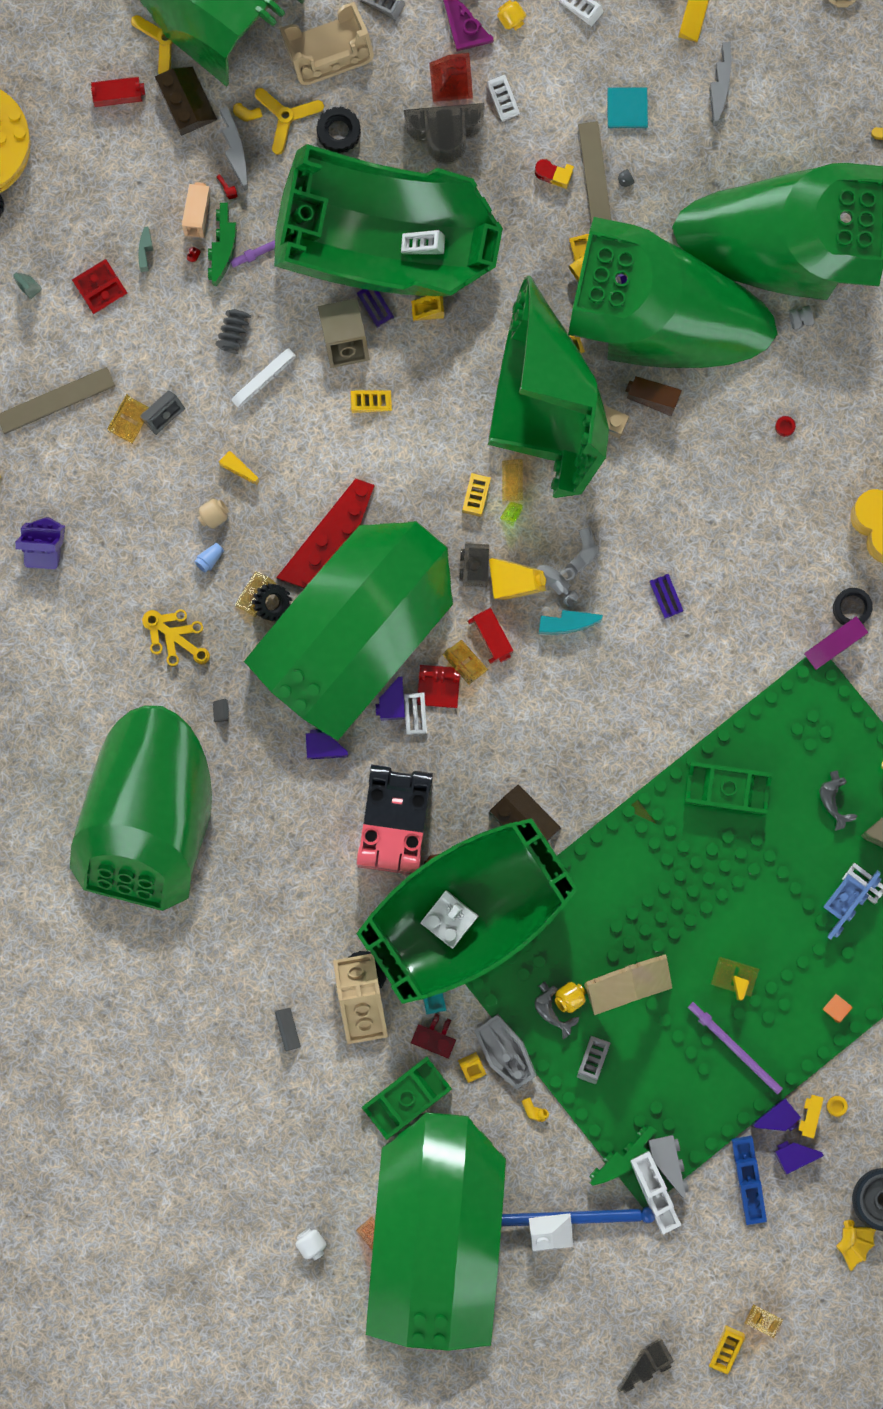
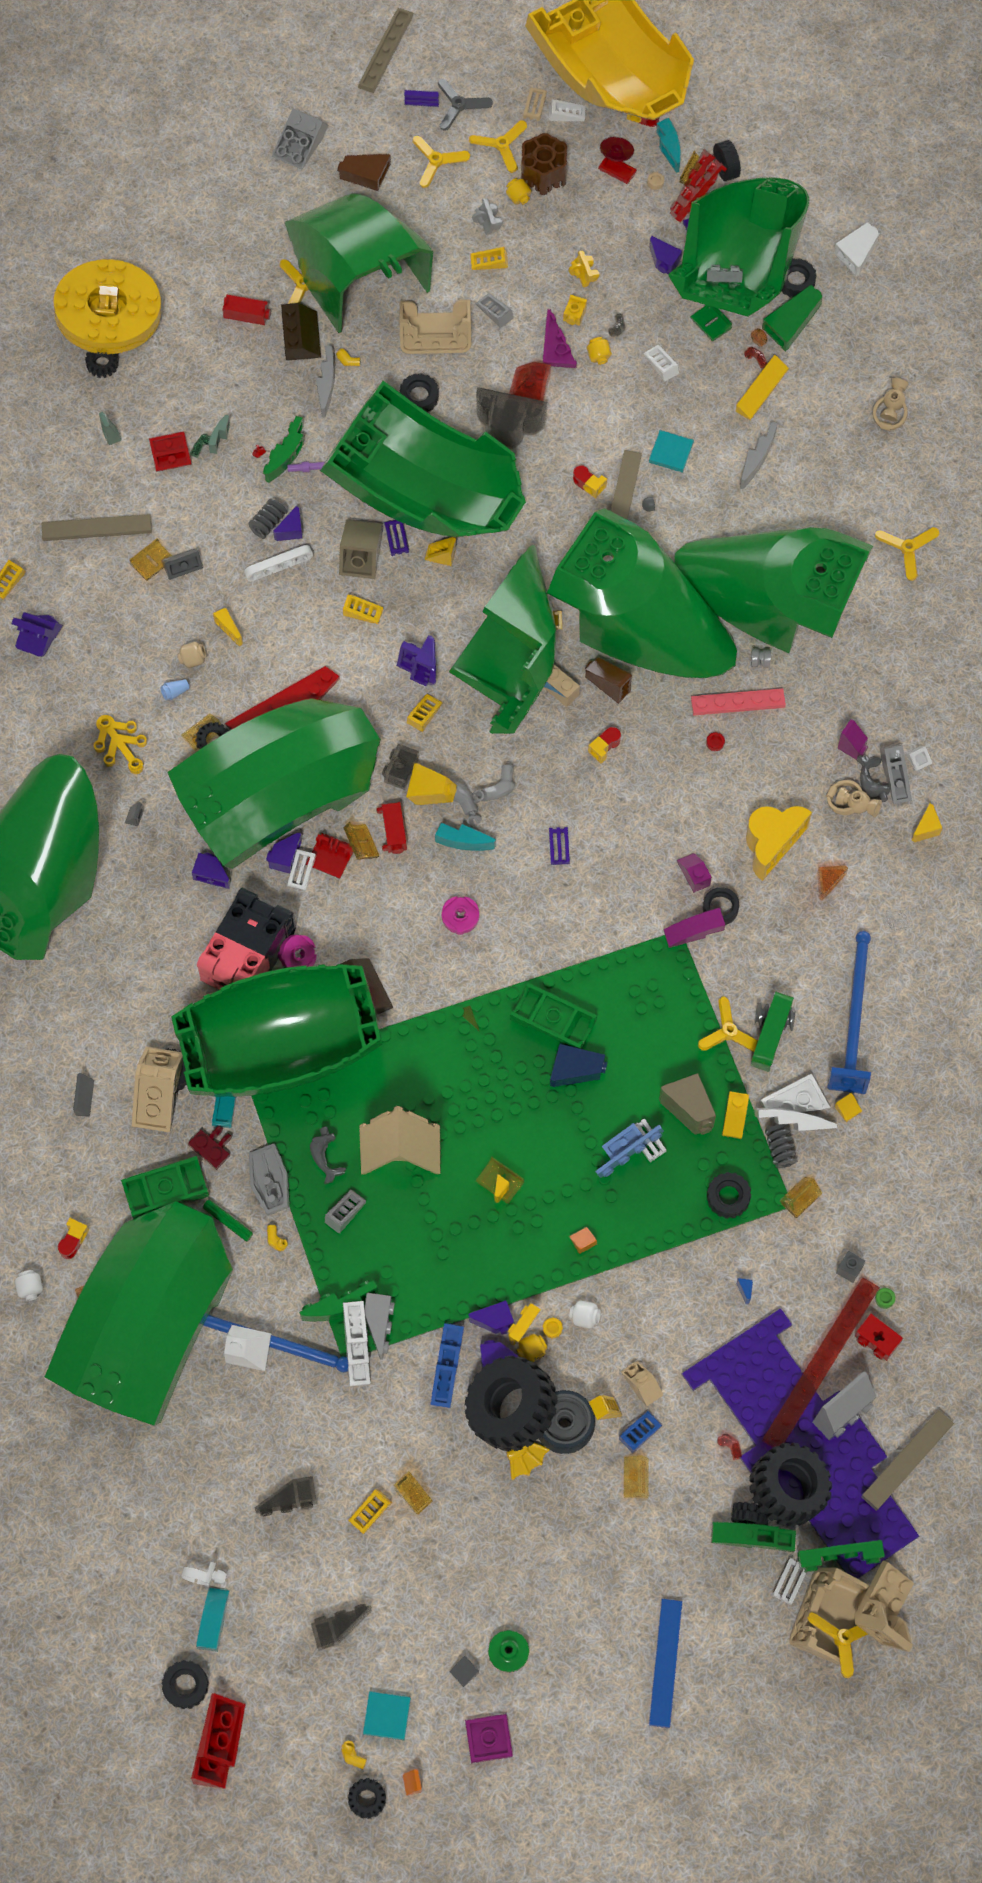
camera: 20 degrees right, 15 degrees down
light nougat slope [182,182,211,238] -> none
red hand [216,174,238,199] -> none
yellow piece [254,88,324,155] -> none
white slope [401,230,445,254] -> none
white hinge [421,890,479,949] -> none
yellow slope [458,1052,487,1083] -> none
white slope [487,75,520,122] -> none
clear neon green slope [500,502,523,526] -> none
clear yellow slope [502,459,523,501] -> none
yellow head [555,982,586,1013] -> none
medium lavender bar [687,1002,783,1094] -> none
dark grey animal [819,770,858,831] -> none
none -> leg [58,1218,89,1259]
none -> clear green arm [190,433,211,458]
none -> green axle [203,1199,253,1242]
none -> dark purple slope [273,506,302,541]
none -> dark pink plate [278,935,317,968]
none -> dark purple piece [396,635,436,686]
none -> dark pink plate [441,896,480,935]
none -> black tyre [465,1356,557,1451]
none -> yellow head [516,1333,548,1362]
none -> dark blue slope [550,1044,608,1087]
none -> white head [569,1301,601,1329]
none -> leg [588,727,621,764]
none -> magenta slope [677,853,712,893]
none -> coral plate [691,688,786,716]

